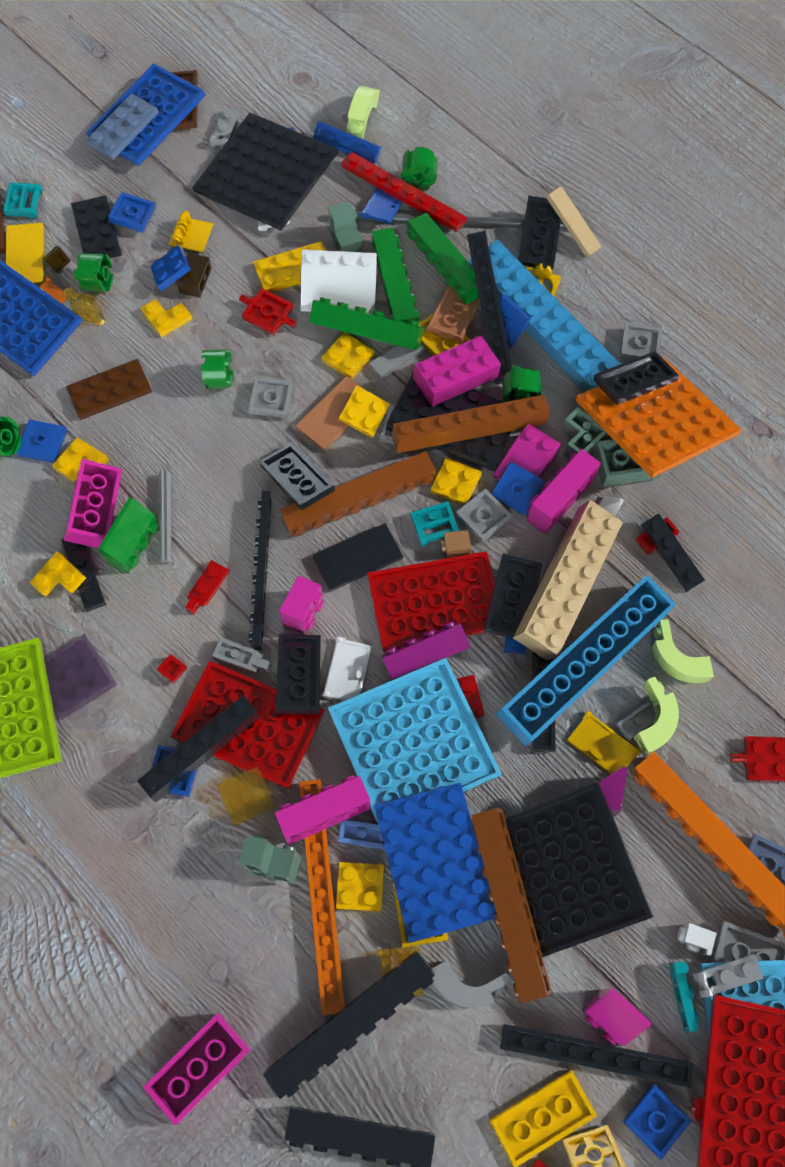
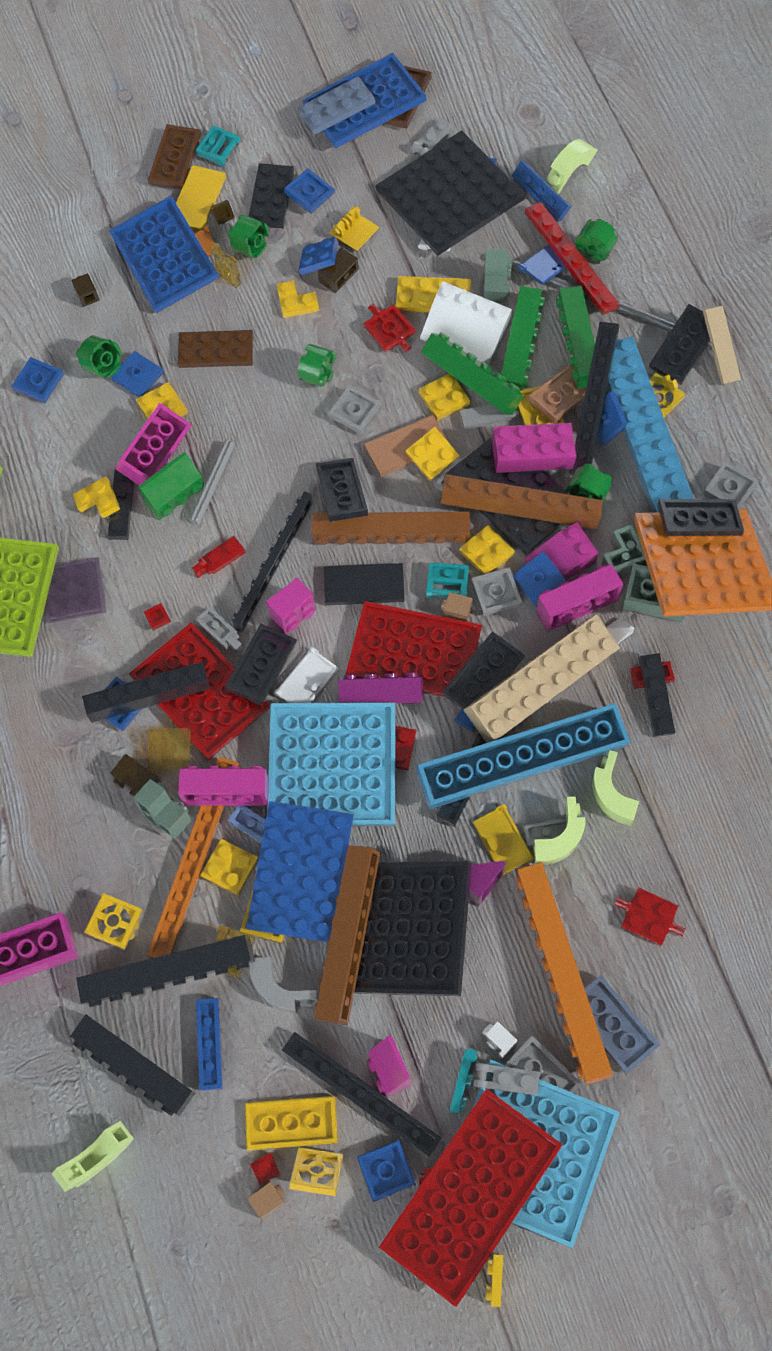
camera: 30 degrees right, 0 degrees up
none -> yellow piece [84,893,143,950]
none -> dark brown brick [110,754,162,797]
none -> blue plate [196,998,223,1091]

